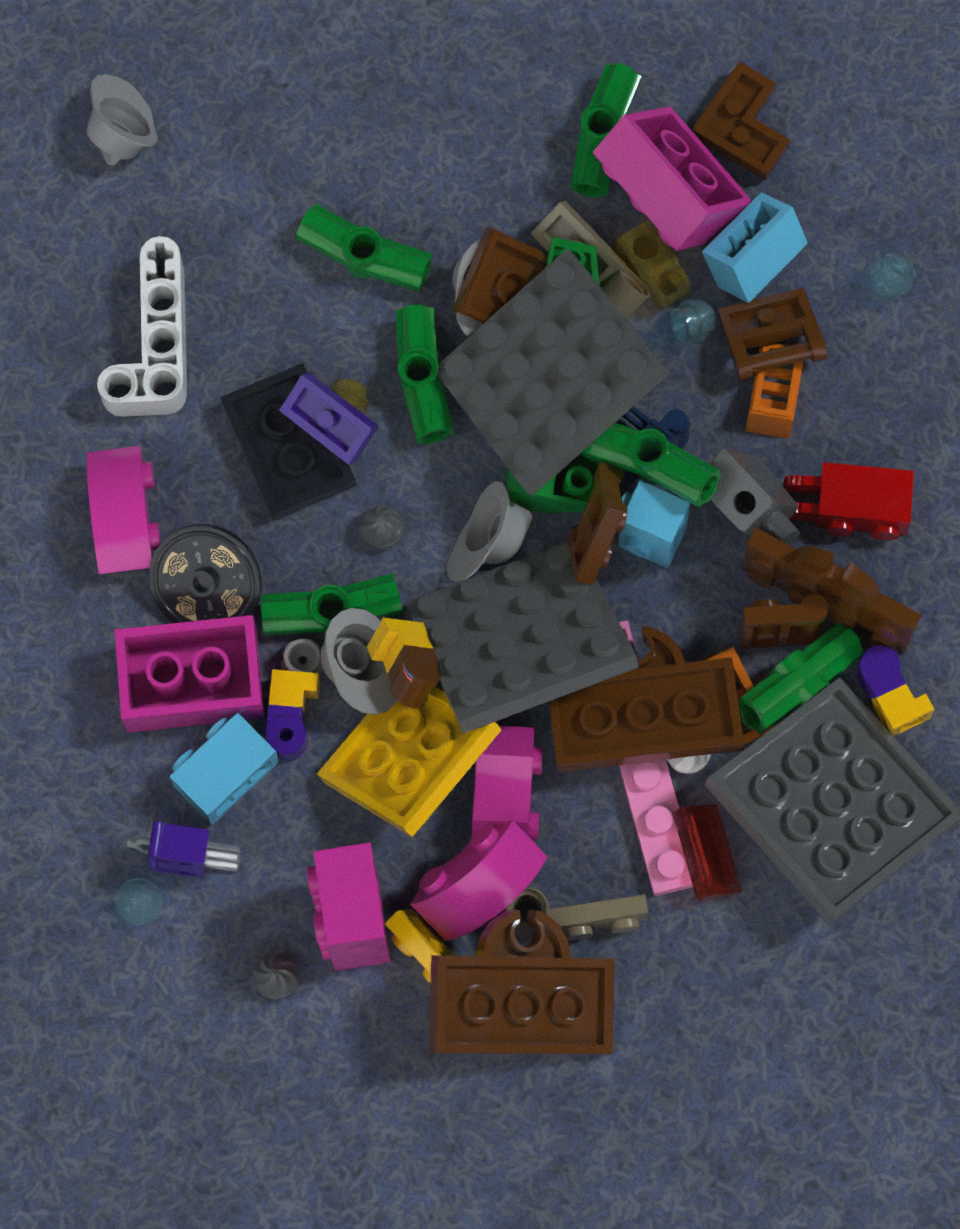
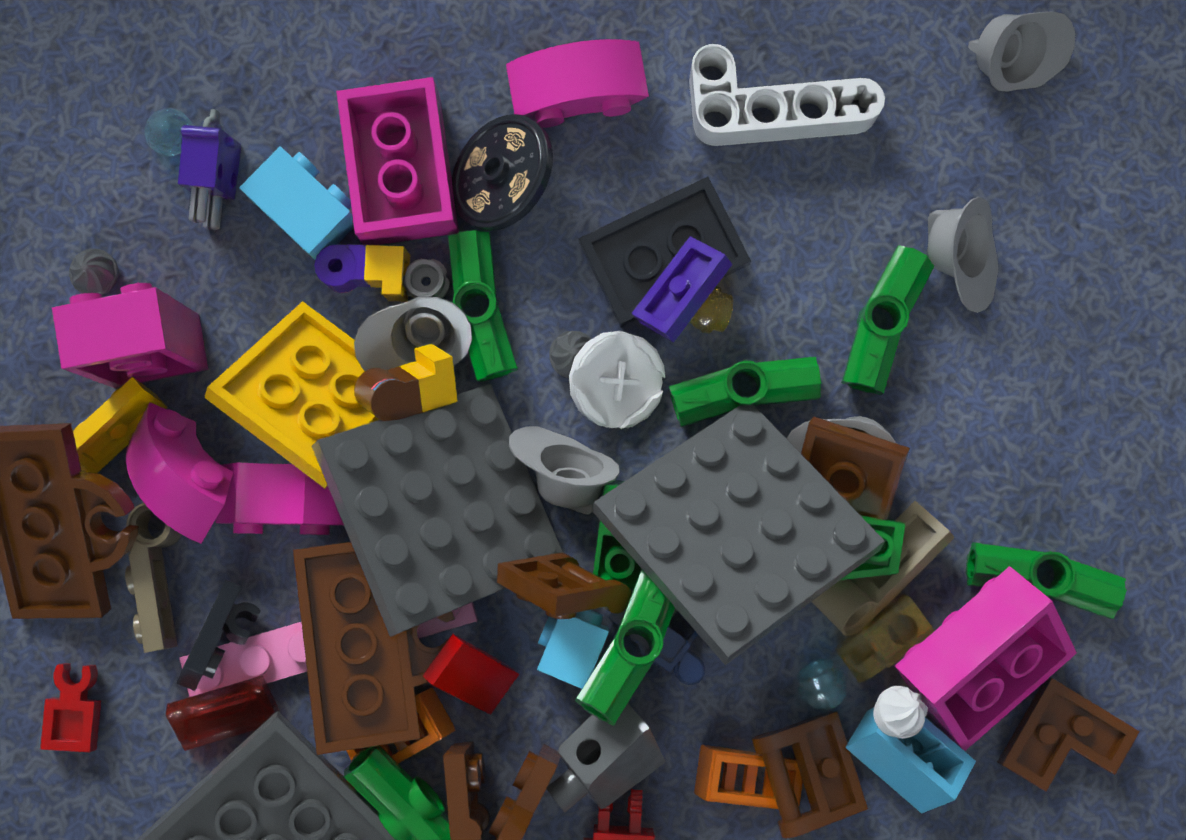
camera: 90 degrees right, 10 degrees up
none -> red plate [40,663,101,752]
none -> black plate [176,579,261,691]
none -> red tile [423,634,519,715]
none -> white tile [569,331,665,429]
none -> white plate [873,686,928,739]
none -> light grey piece [927,197,998,313]

